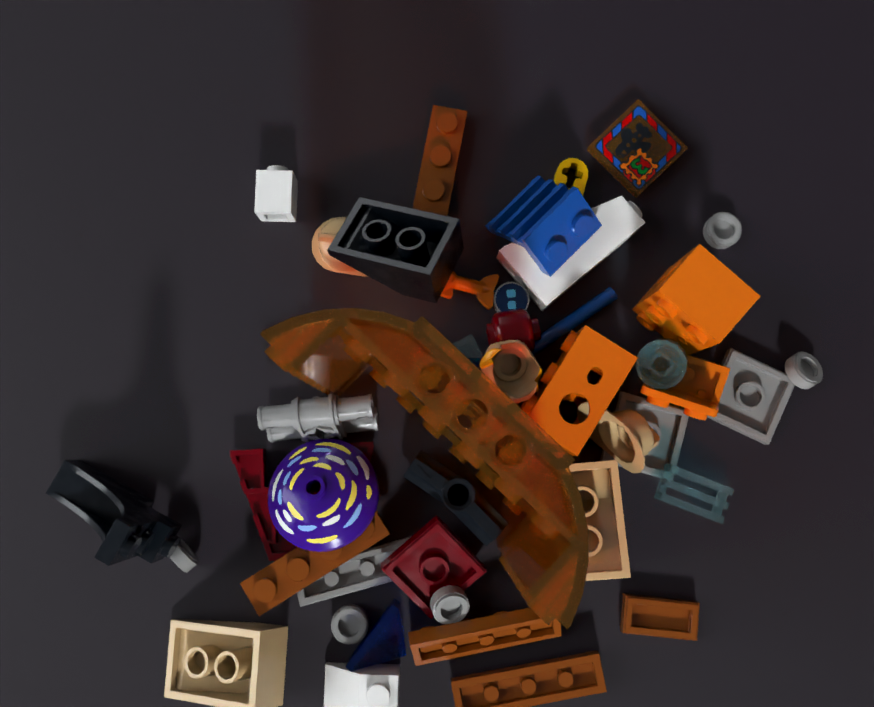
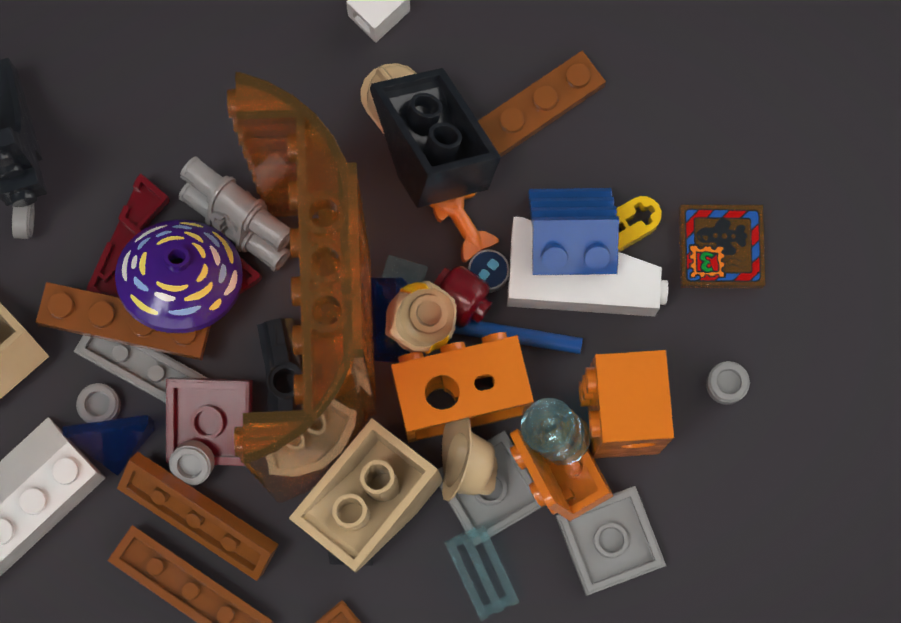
camera: 45 degrees right, 5 degrees down
light grey tile [785,351,823,389] -> none

